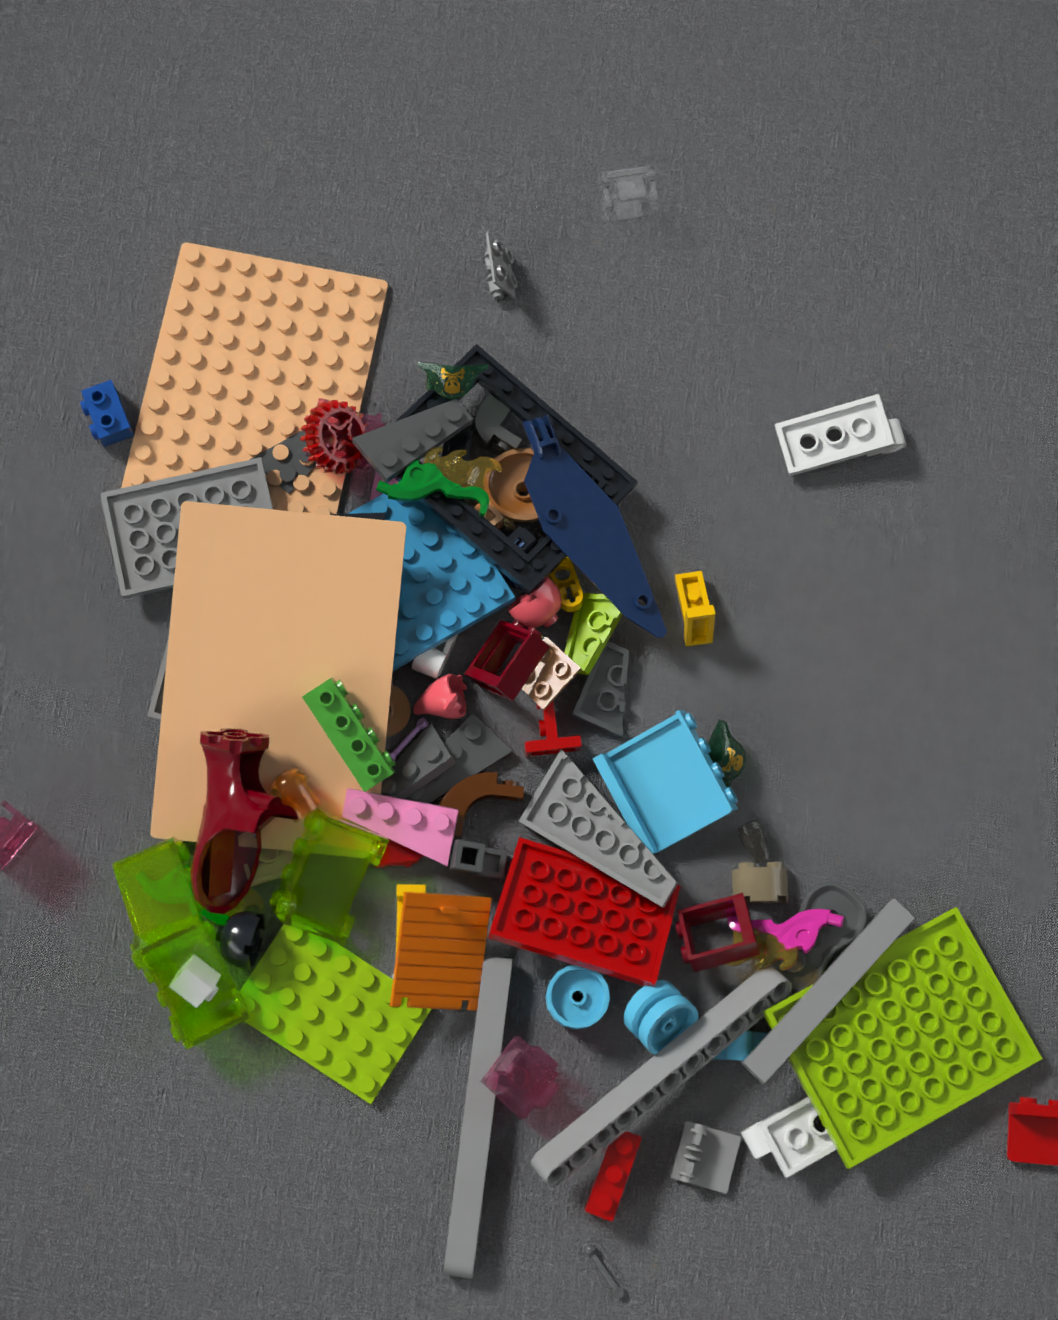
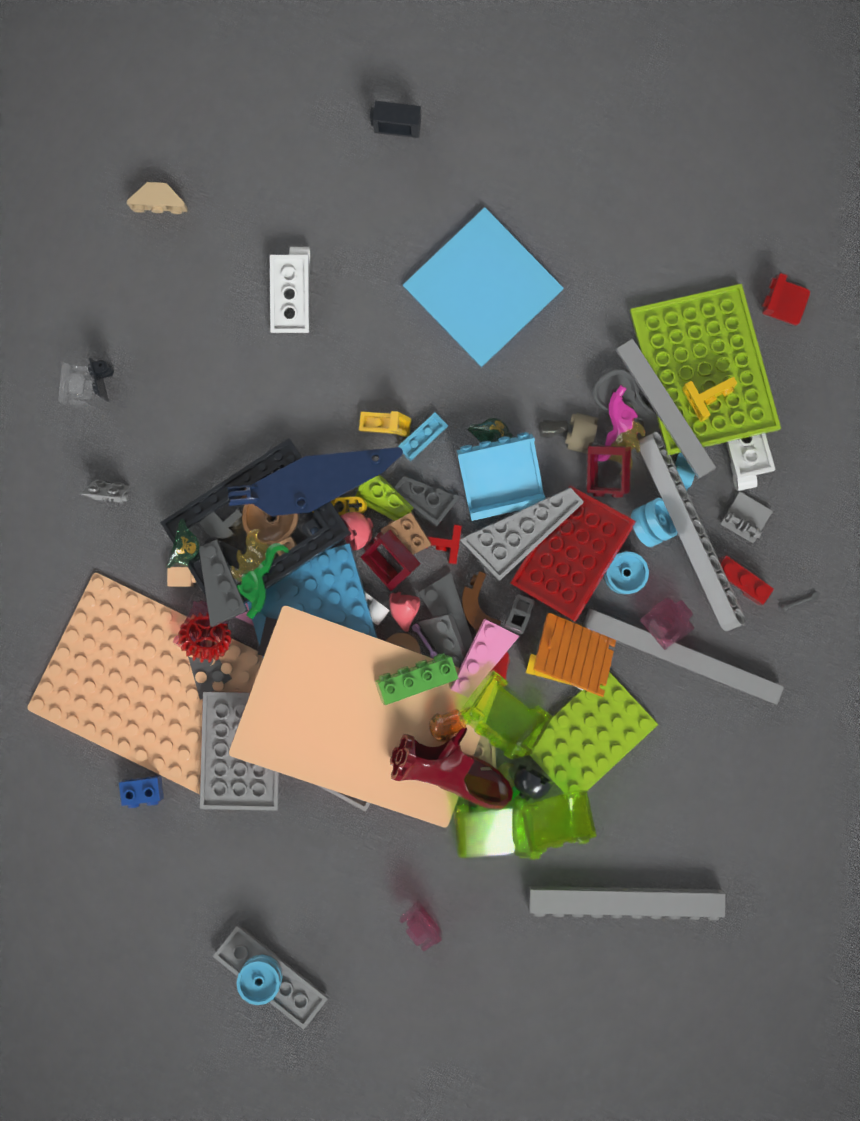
camera: 65 degrees left, 10 degrees up
white brick [169,954,221,1008] -> none
none -> black hinge [88,358,114,402]
none -> tan slope [127,182,188,214]
none -> light nougat brick [167,567,197,587]
none -> medium azure hinge [398,412,448,461]
none -> medium azure tile [403,207,564,368]
none -> light grey brick [529,886,725,920]
none -> yellow bracket [682,377,737,423]

